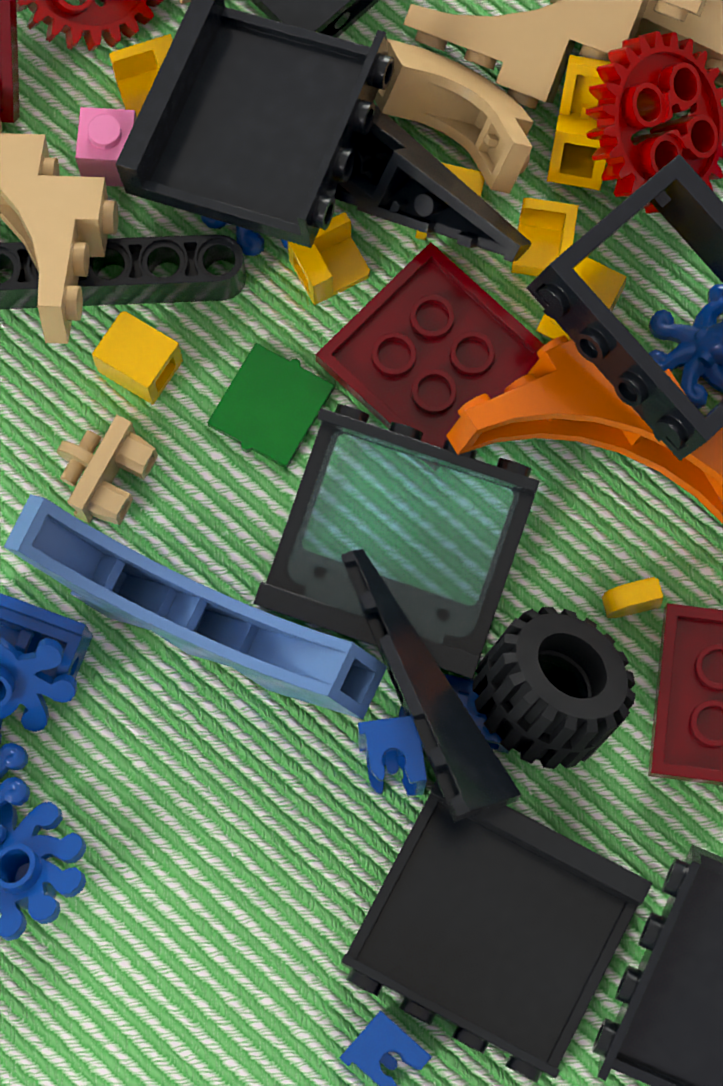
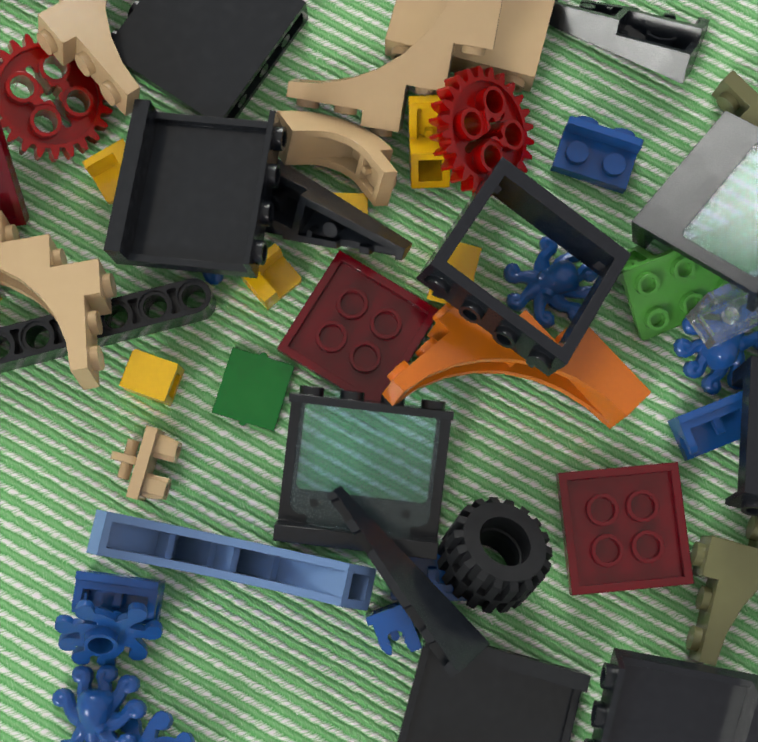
camera: 15 degrees left, 5 degrees up
bright pink brick [75,107,137,187] -> none
yellow panel [511,198,579,276] -> none
yellow tile [601,576,663,618] -> none

